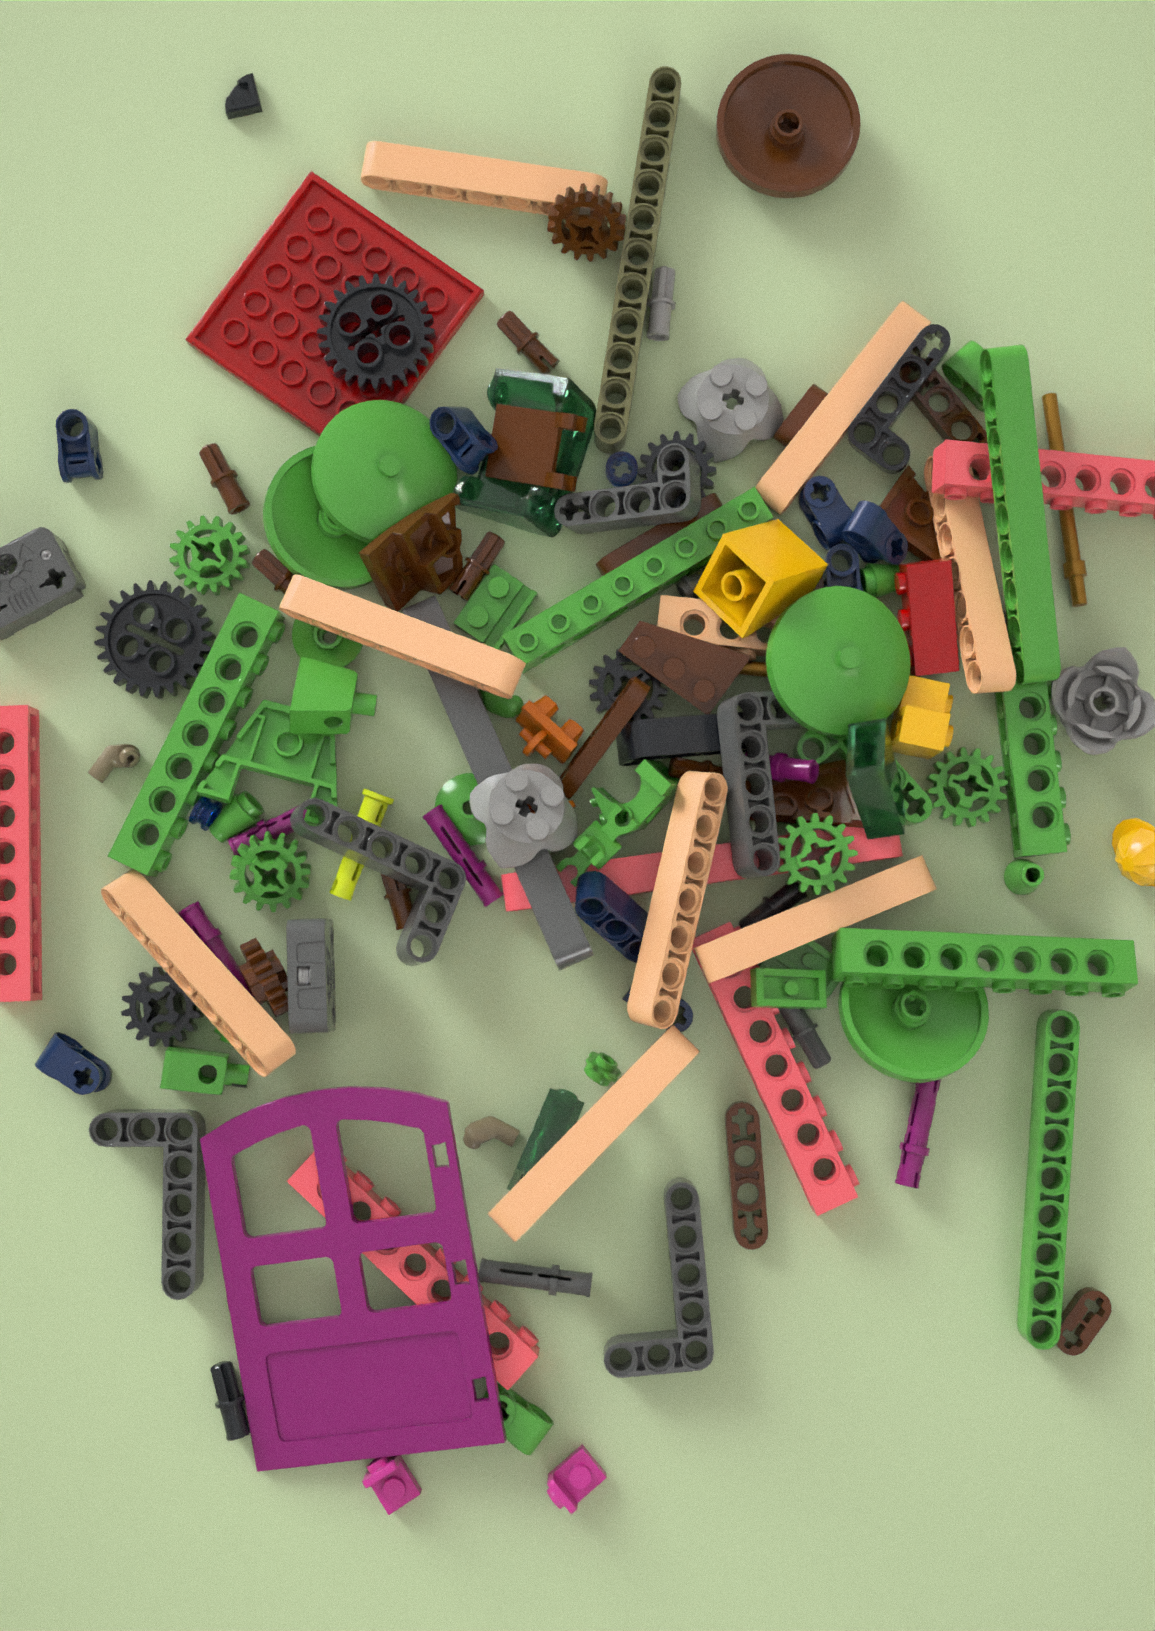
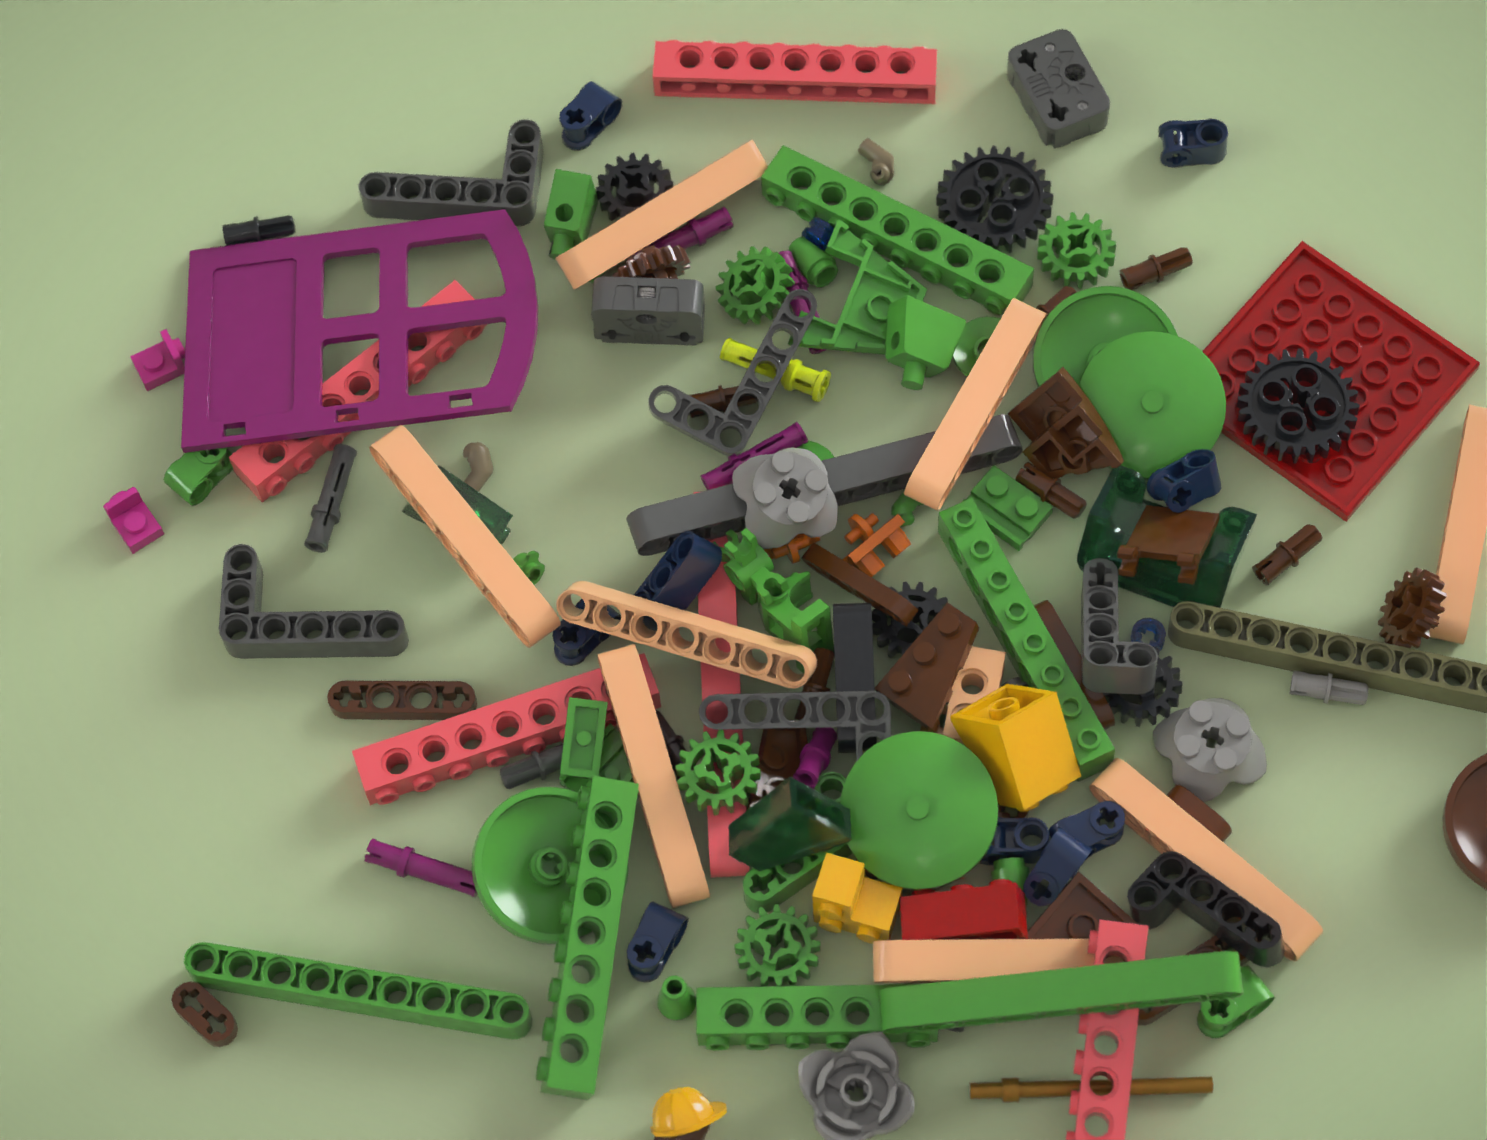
camera: 95 degrees right, 20 degrees down
none -> dark blue piece [627,901,689,982]

